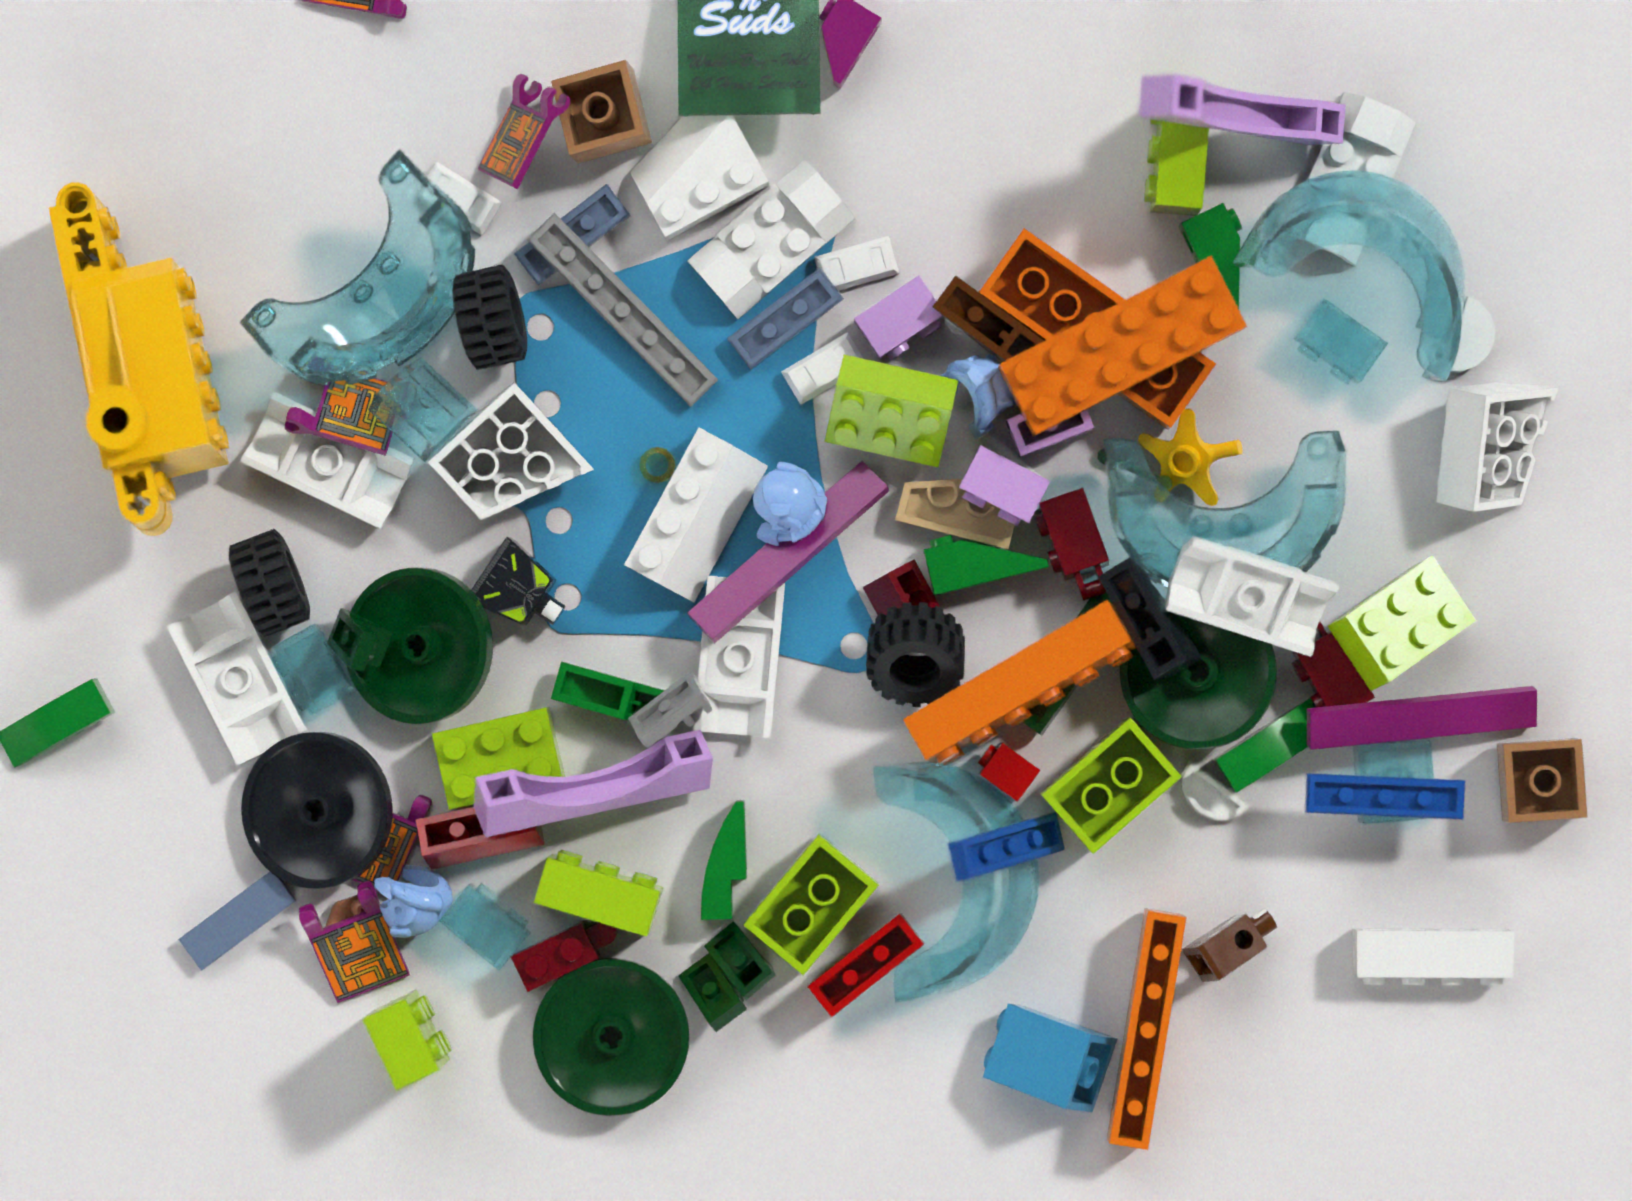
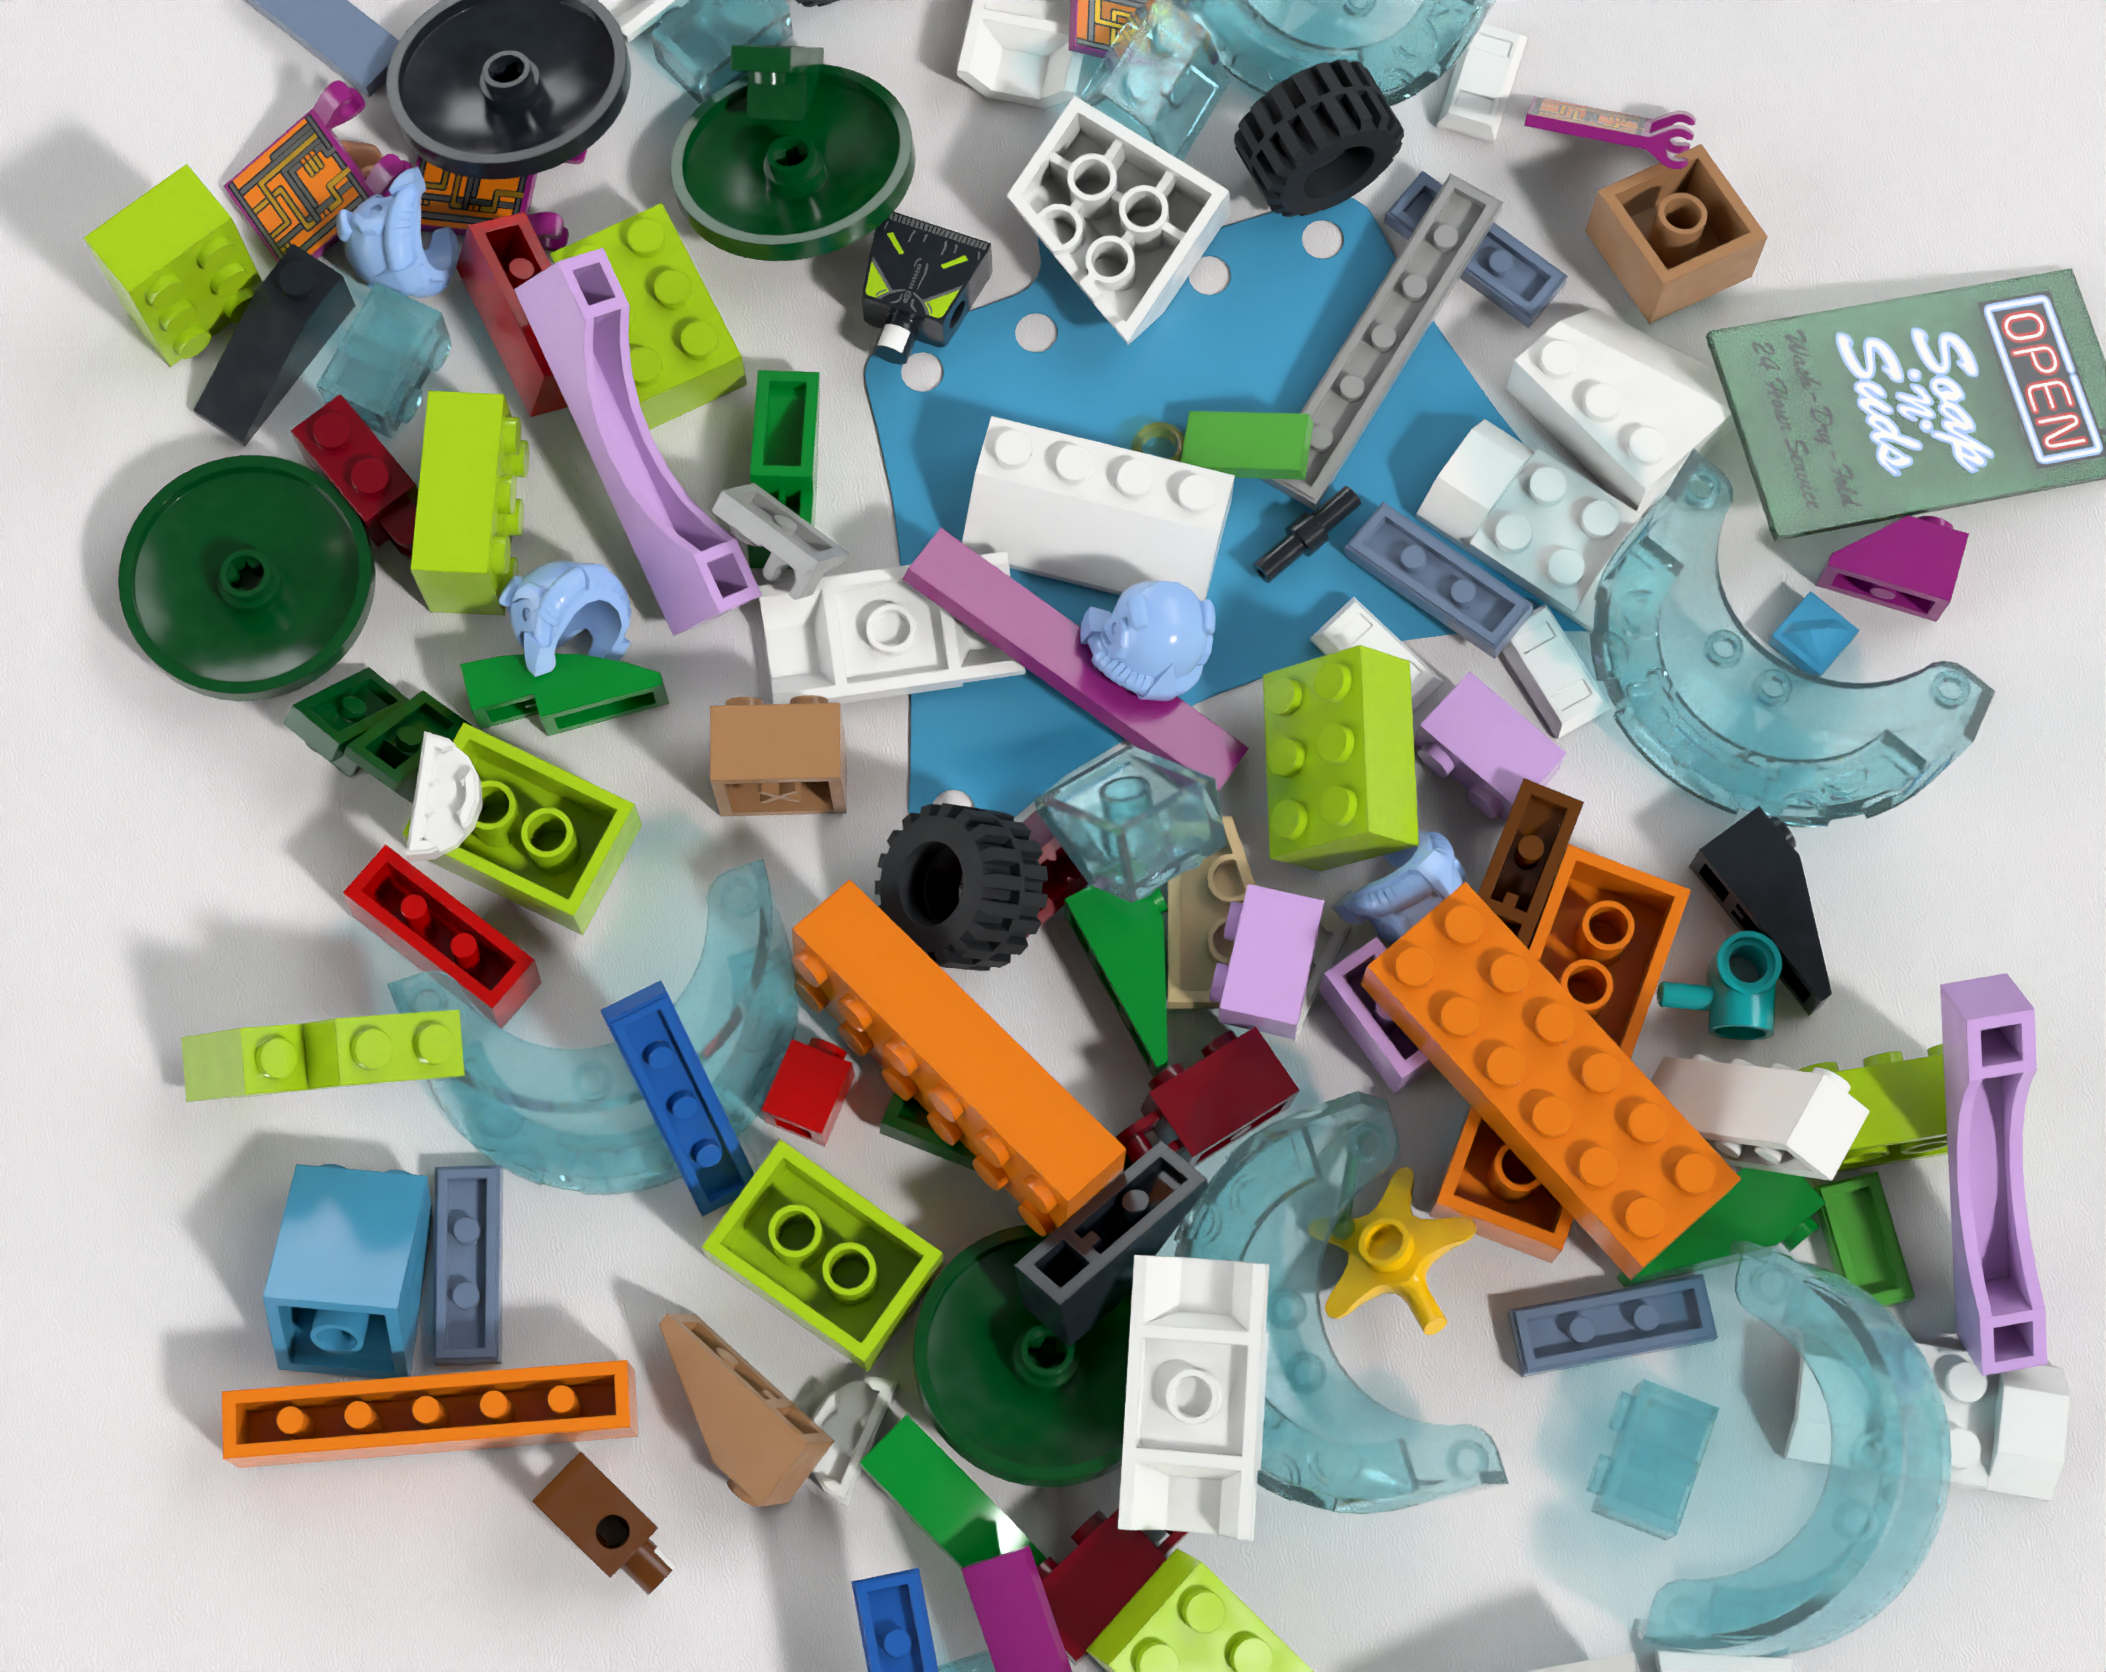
camera: 80 degrees right, 15 degrees down
none -> lime arch [181,1009,465,1102]
none -> black slope [193,244,356,447]
none -> white tile [405,731,483,862]
none -> sand blue tile [432,1165,503,1366]
none -> light blue helmet [499,561,632,677]
none -> medium nougat slope [659,1313,835,1507]
none -> medium nougat brick [710,695,847,817]
none -> clear light blue slope [1034,745,1227,903]
none -> bright green tile [1181,411,1314,480]
none -> black bar [1253,486,1361,583]
none -> sand blue tile [1508,1274,1718,1377]
none -> clear light blue windscreen [1590,448,1995,828]
none -> white brick [1651,1054,1870,1181]
none -> teal piece [1657,931,1782,1040]
none -> black slope [1689,806,1832,1016]
none -> dark azure tile [1768,591,1860,682]
none -> bright green tile [1814,1171,1915,1316]

